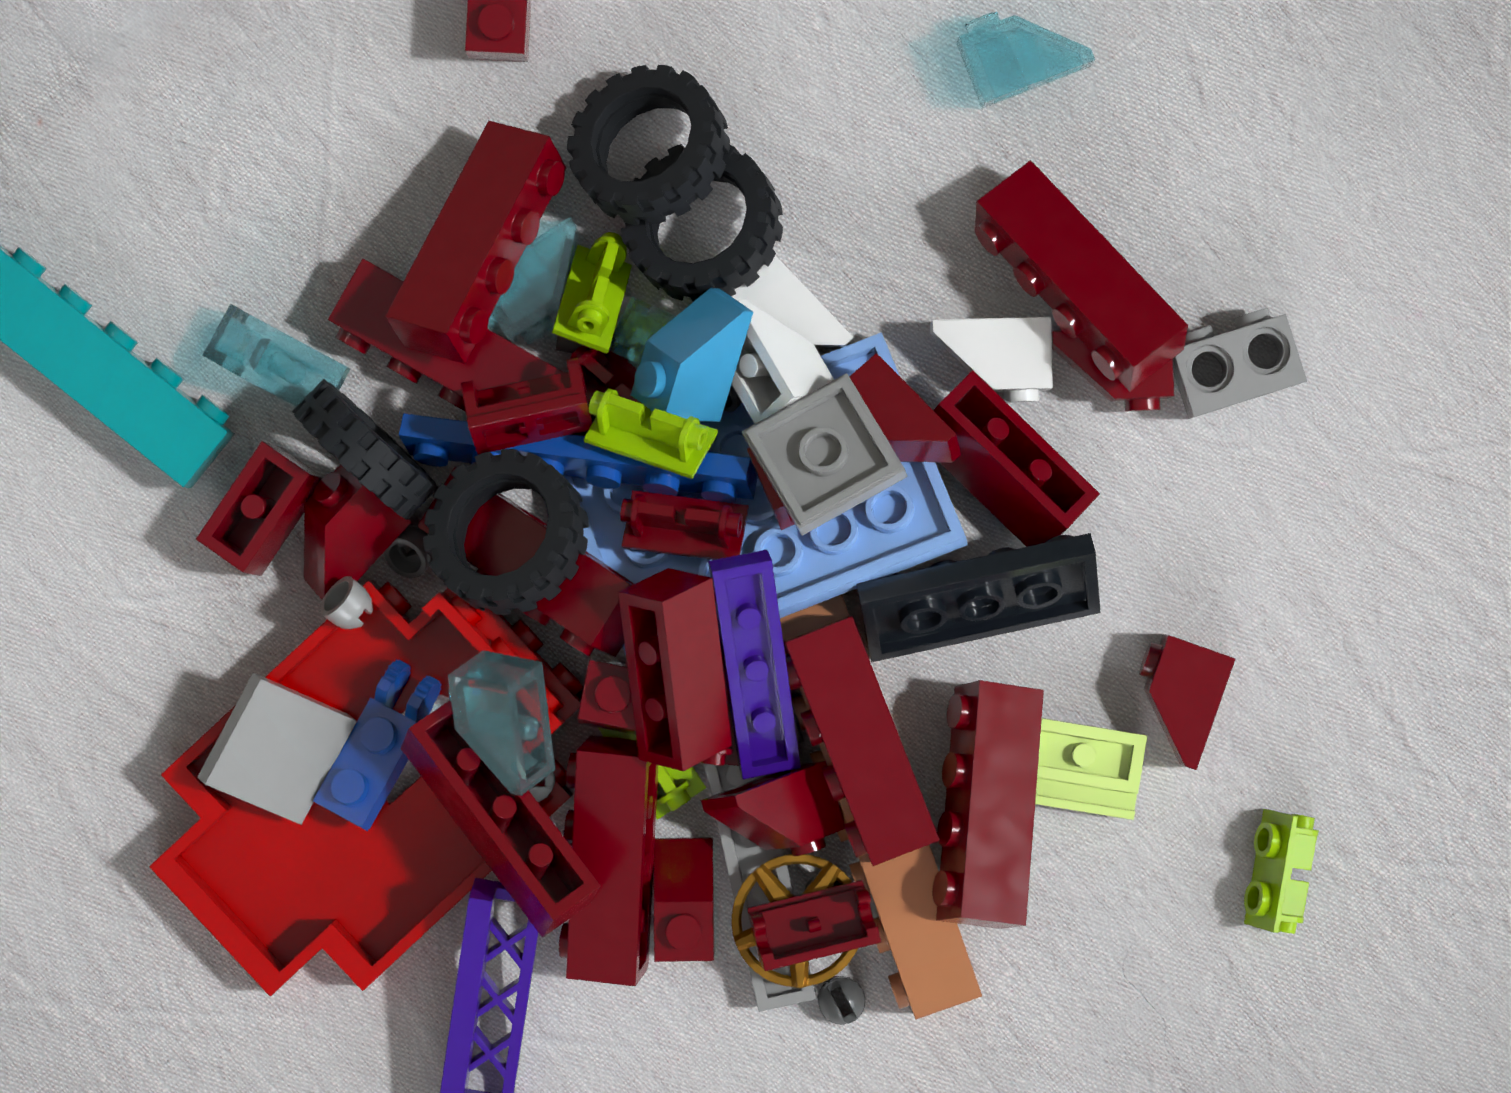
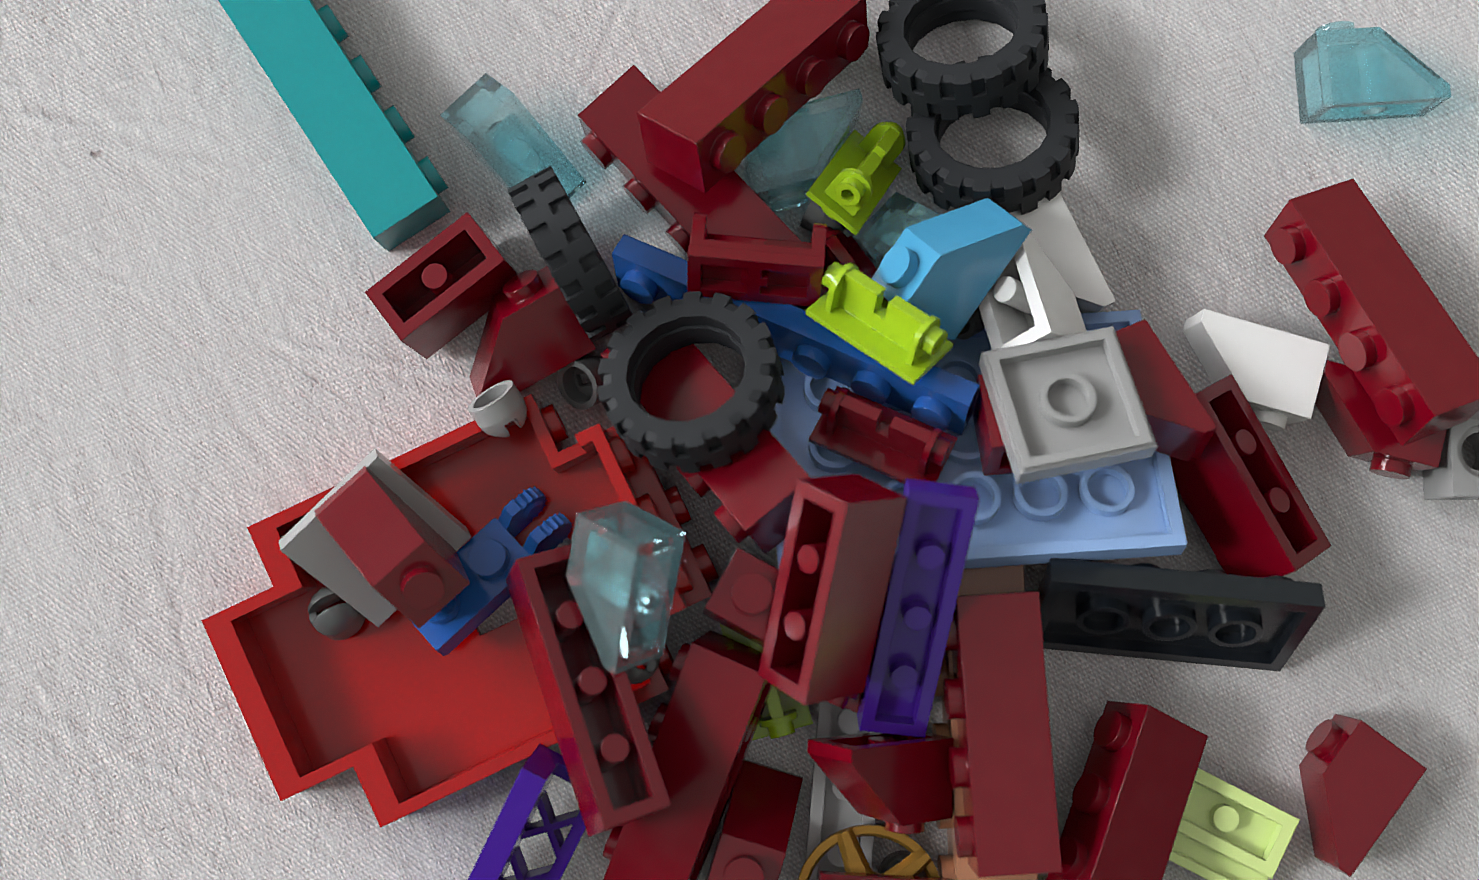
camera: 20 degrees right, 5 degrees down
none -> dark grey hinge [308,587,366,640]
none -> dark red slope [314,466,470,629]

